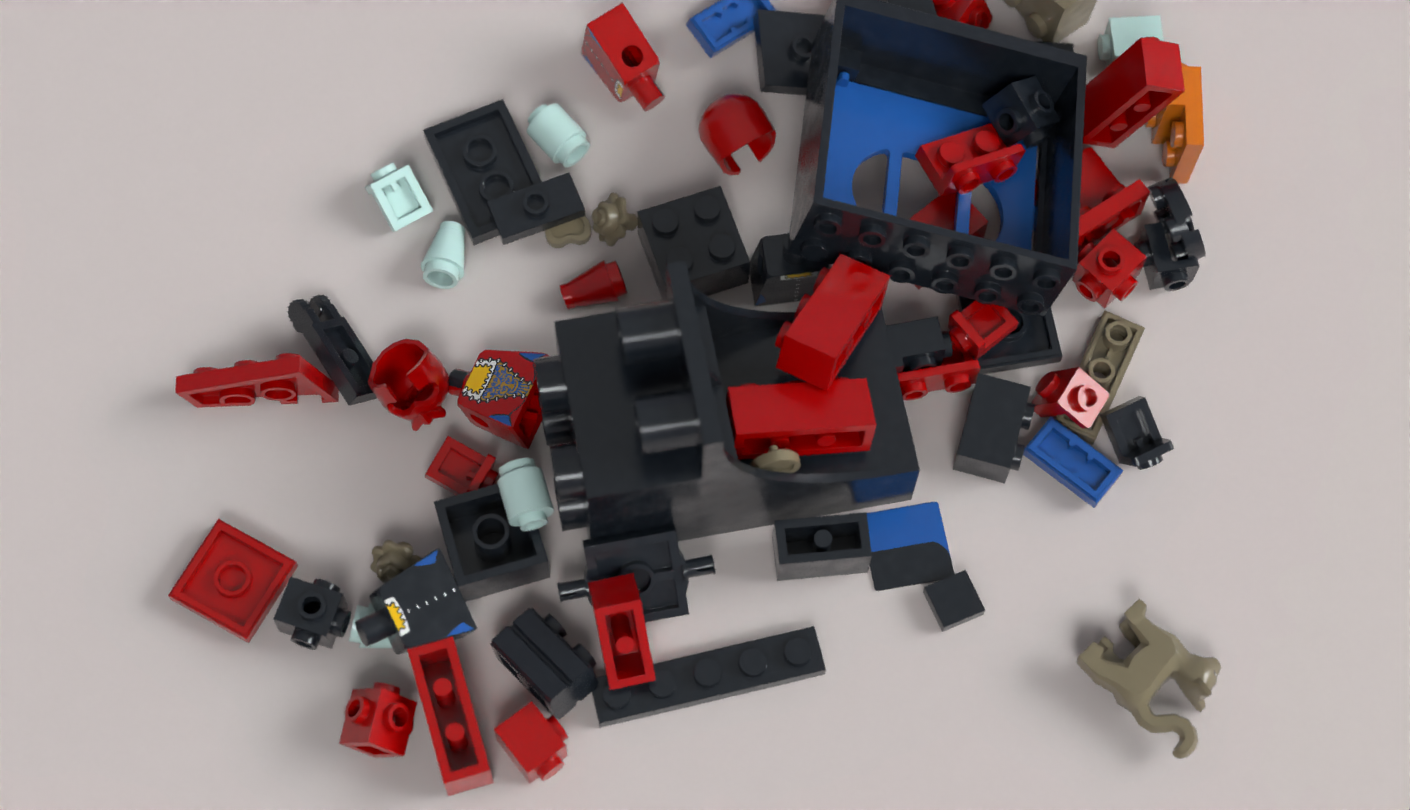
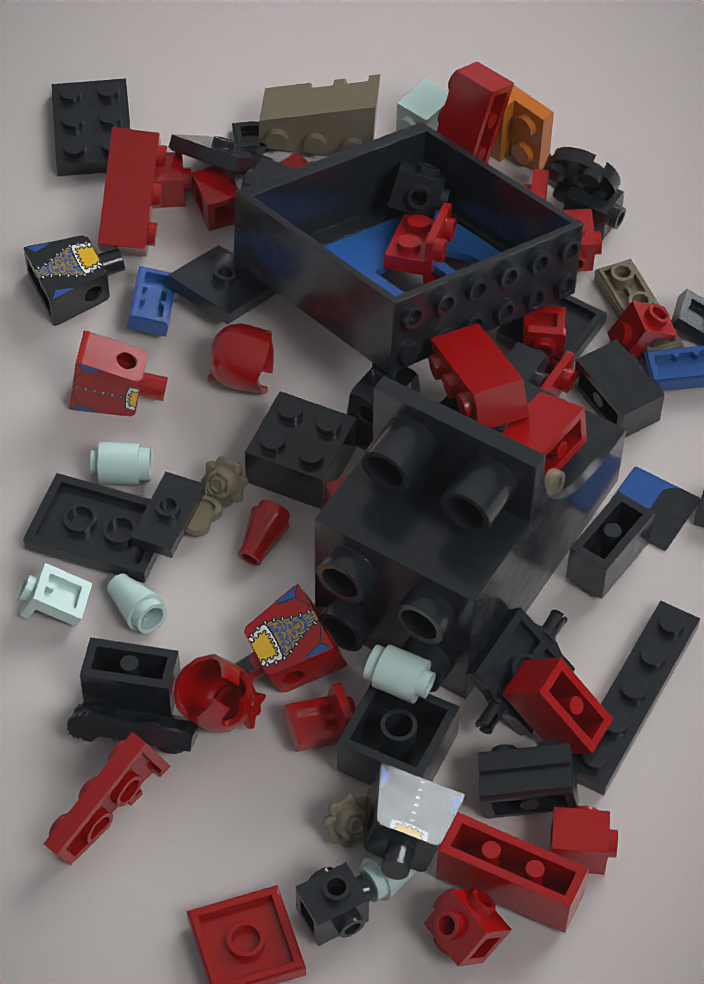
camera: 45 degrees left, 15 degrees down
none -> black brick [80,637,181,714]

